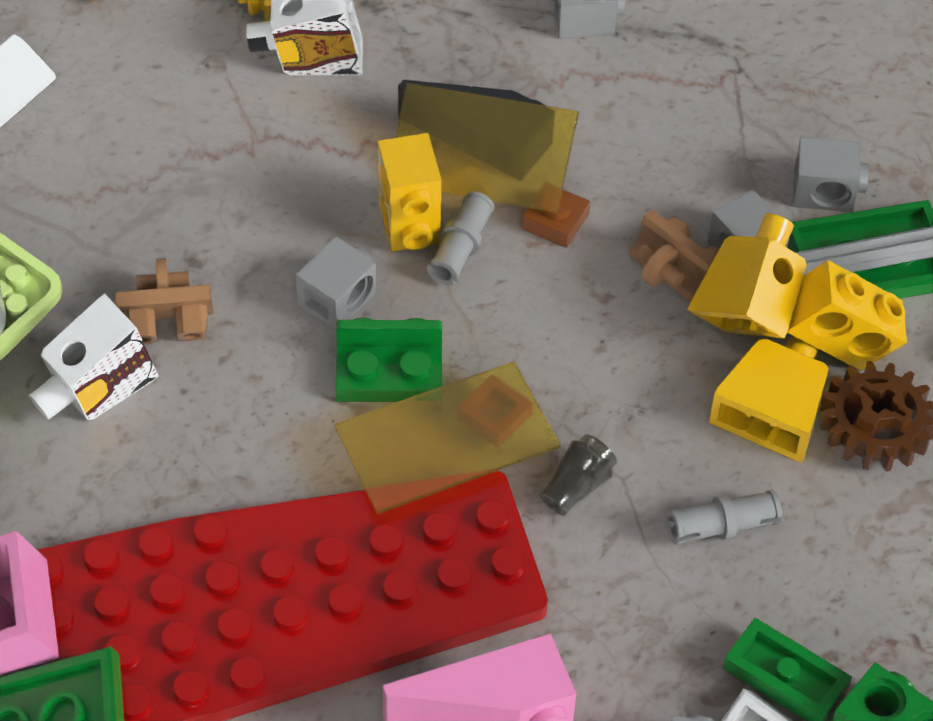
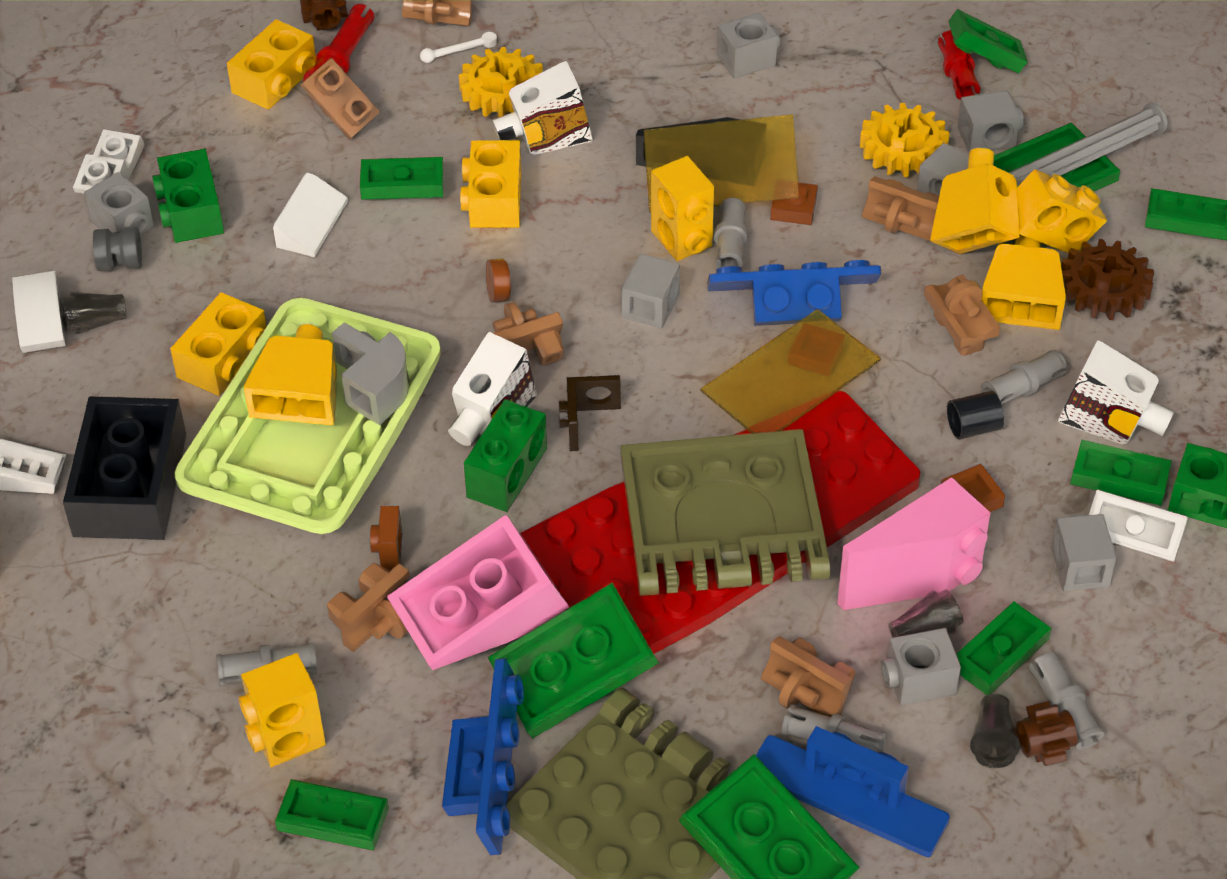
camera: 15 degrees left, 5 degrees down
green bracket [336,317,442,403] -> none
clear smoke cone [540,434,617,516] -> none
none -> green plate [360,157,444,200]
none -> yellow brick [460,140,522,228]
none -> green brick [463,400,547,512]
none -> dark orange tile [486,258,511,302]
none -> dark brown bracket [559,375,621,451]
none -> olive hinge [620,429,830,596]
none -> blue bracket [707,260,881,326]
none -> yellow gear [859,103,949,177]
none -> medium nougat hips [924,274,1000,356]
none -> red pin [937,30,981,100]
none -> dark orange plate [941,464,1005,512]
none -> black beam [947,390,1004,440]
none -> green plate [948,9,1028,74]
none -> white torso [1058,340,1174,444]

